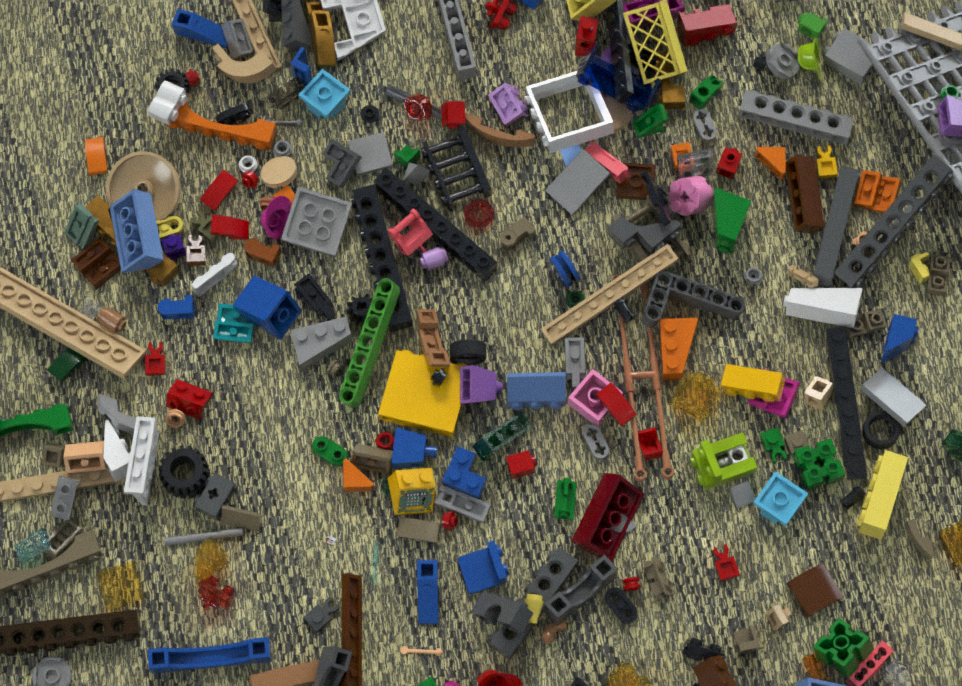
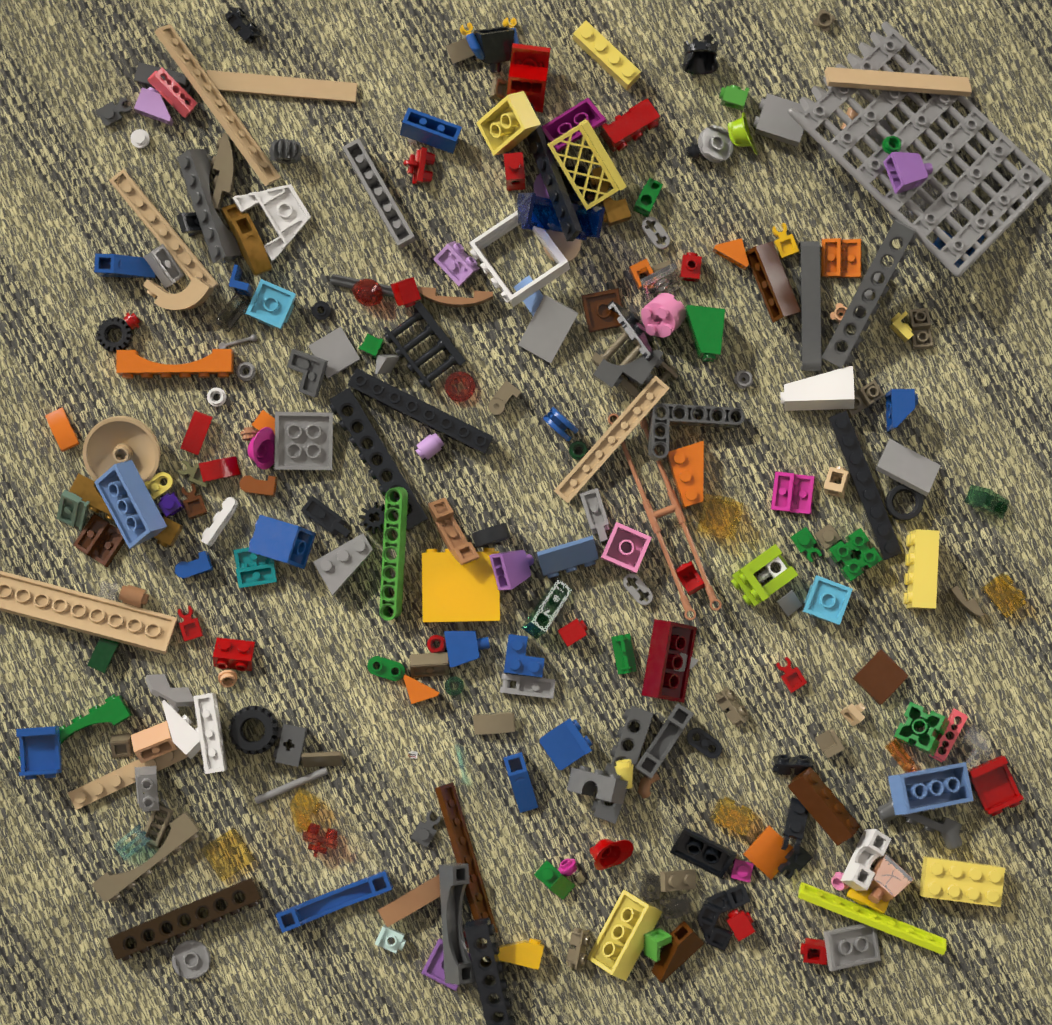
camera: 20 degrees left, 15 degrees up
white brick [147,81,187,125] -> none
black plate [215,103,253,125] -> none
red plate [241,171,259,189] -> none
tan tile [260,156,297,188] -> none
dark tan bush [326,359,344,379] -> none
yellow slope [387,468,436,515] -> none
coral piece [388,208,433,256] -> none
light nougat hinge [401,646,442,656] -> none
black plate [430,368,447,387] -> none
red plate [442,511,458,531] -> none
coral piece [585,142,630,184] -> none
red slope [596,382,637,427] -> none
black pin [613,298,635,323] -> none
red bush [622,577,641,592] -> none
green slope [633,103,669,138] -> none
yellow brick [721,364,785,402] -> none
light grey brick [738,90,854,145] -> none
tan axle [786,265,819,288] -> none
black pin [840,486,866,510] -> none

